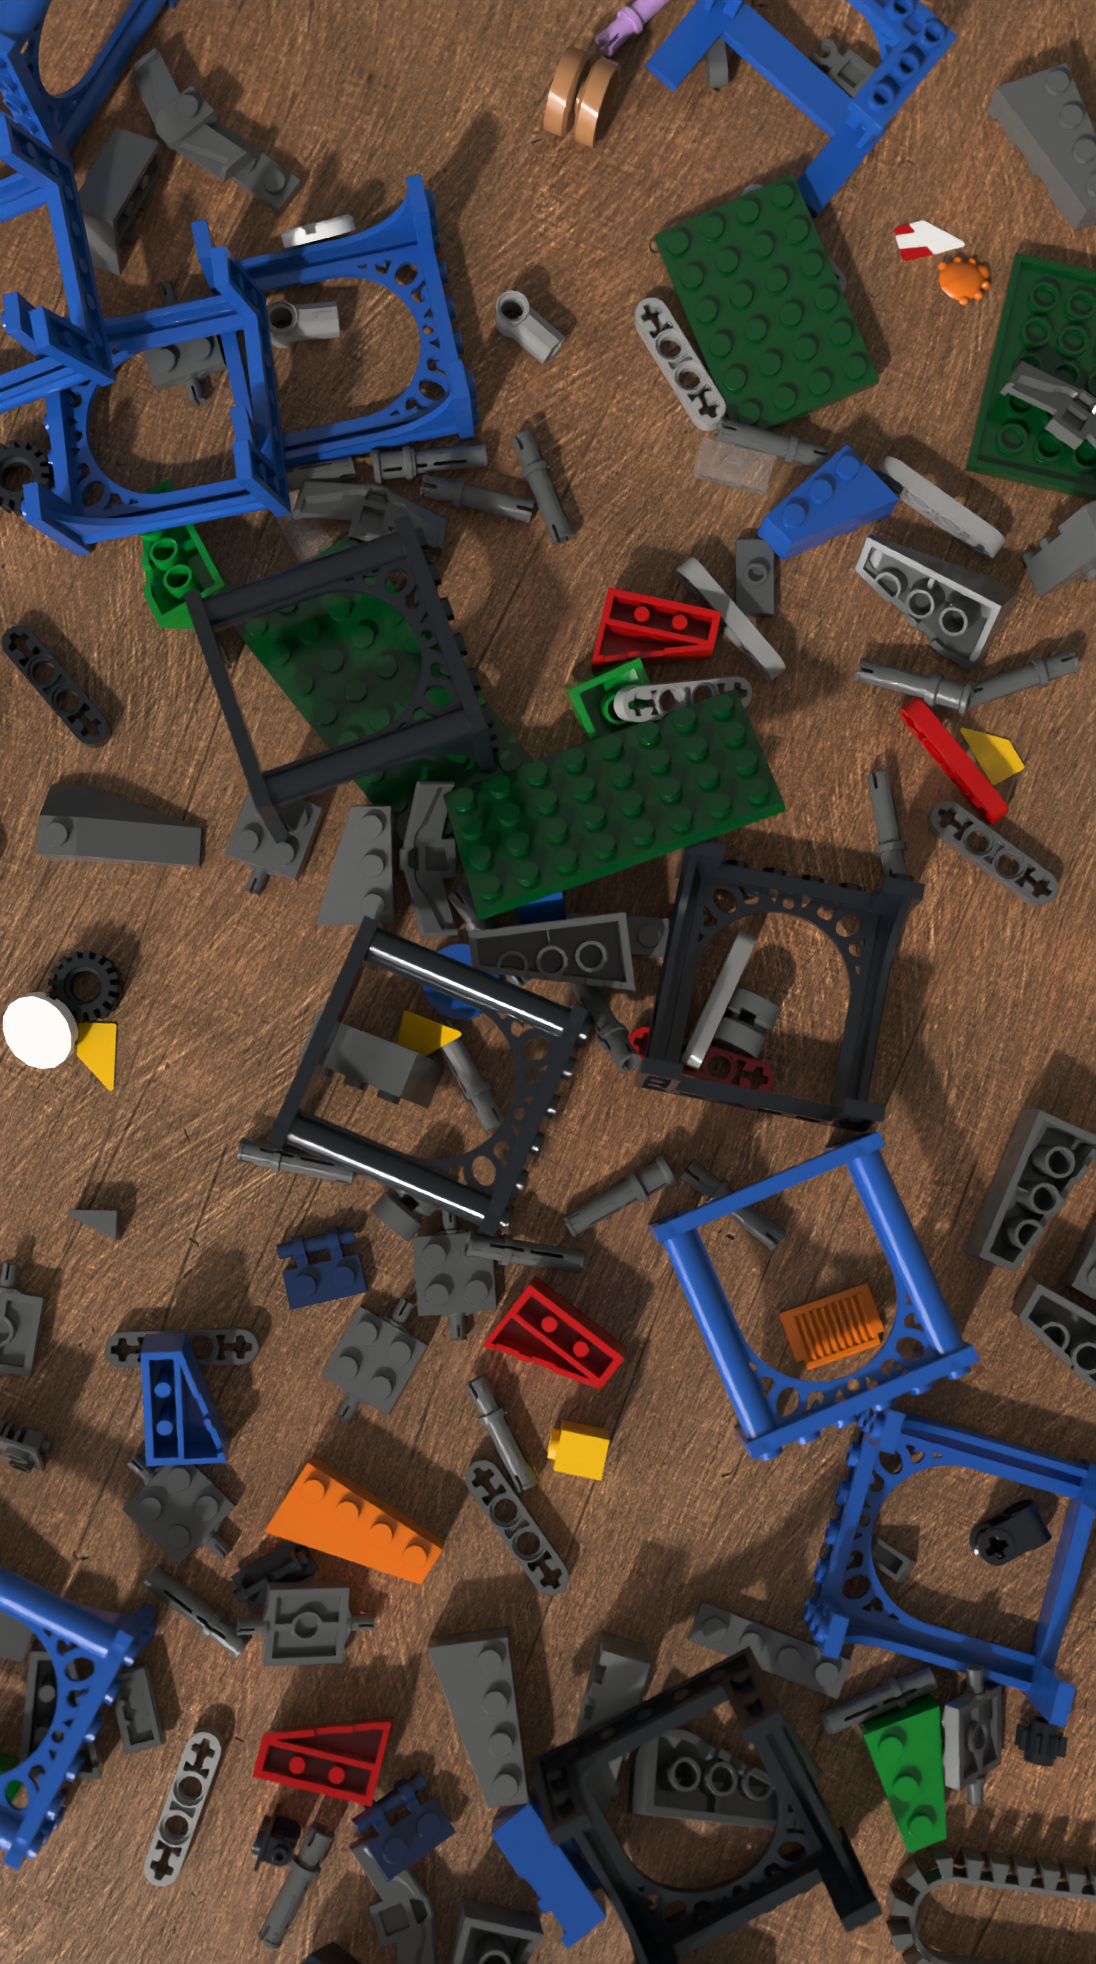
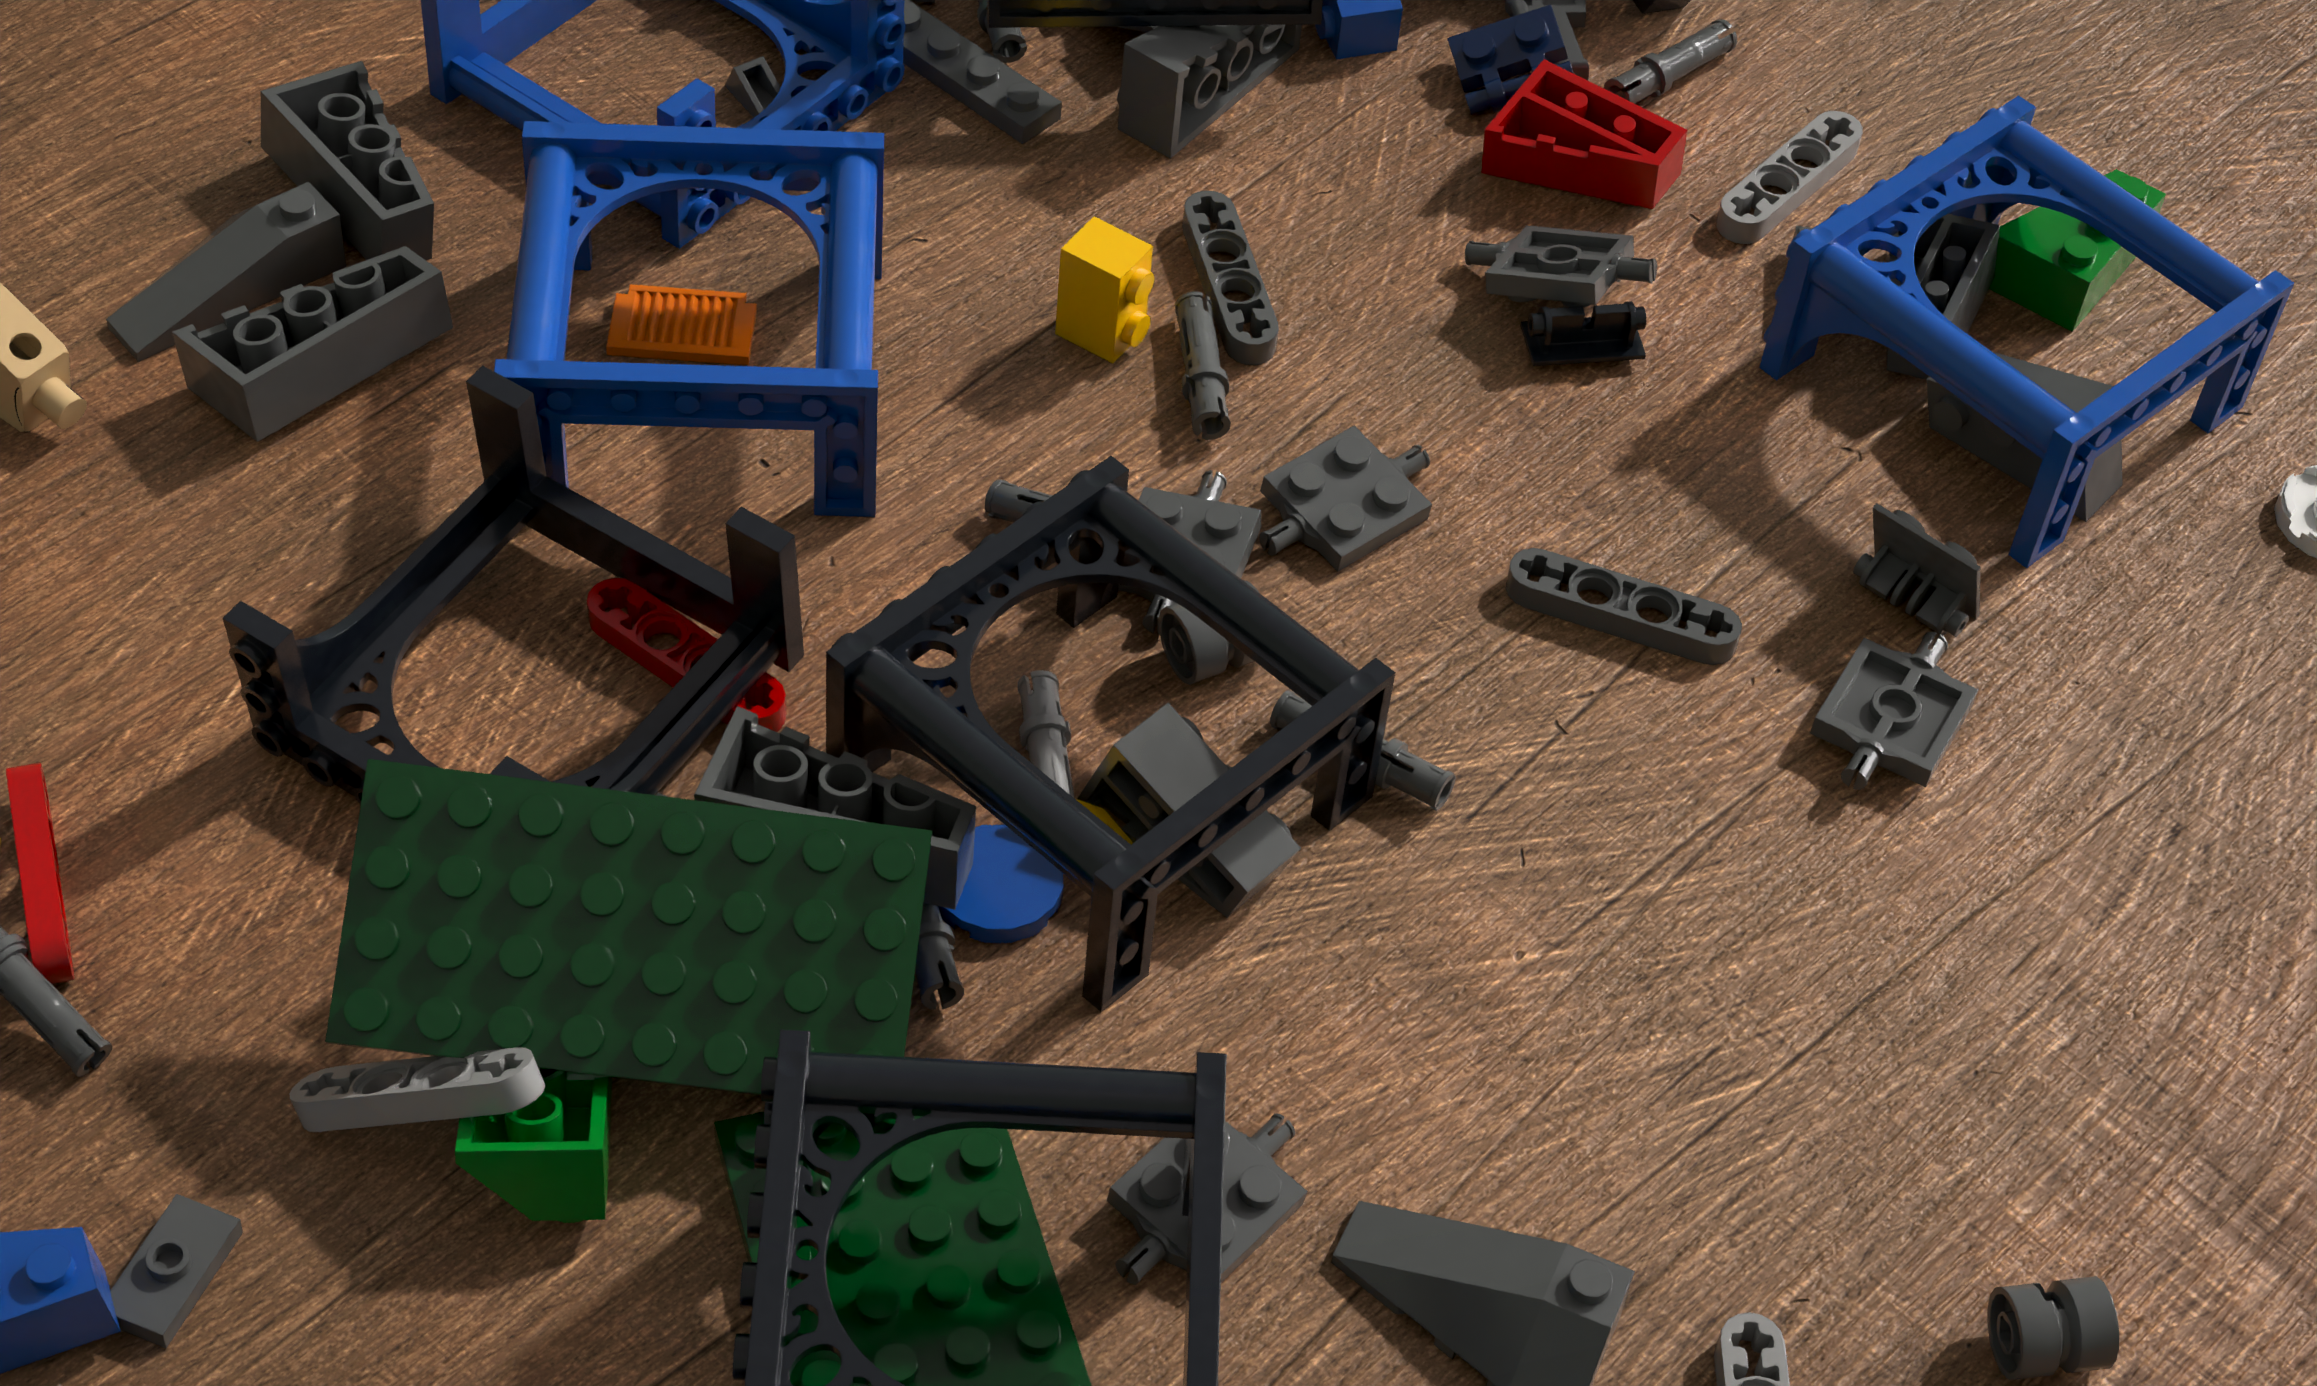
camera: 165 degrees left, 35 degrees down
white tile [3,992,78,1069] -> none
black tyre [48,950,125,1022] -> none
dark grey piece [68,1209,122,1240] -> none
yellow sticker [77,1022,117,1091] -> none
dark grey plate [122,1453,236,1565] -> none
blue wedge [140,1333,230,1466] -> none
dark grey pin [142,1564,252,1659] -> none
black hinge [251,1803,301,1872] -> none
orange wedge [264,1455,445,1585] -> none
dark blue plate [276,1226,368,1310] -> none
dark grey wedge [315,804,397,925] -> none
dark grey plate [398,781,458,937] -> none
dark grey wedge [427,1626,529,1808] -> none
red wedge [482,1276,628,1390] -> none
dark grey pin [562,1154,678,1237] -> none
dark grey pin [571,983,641,1073] -> none
red wedge [591,587,722,672] -> none
light grey beam [676,557,786,682] -> none
dark grey pin [679,1158,787,1251] -> none
light grey beam [680,929,758,1070] -> none
dark grey wheel [713,987,782,1059] -> none
dark grey pin [866,771,908,878] -> none
dark grey beam [927,801,1058,907] -> none
black piece [969,1499,1052,1566] -> none

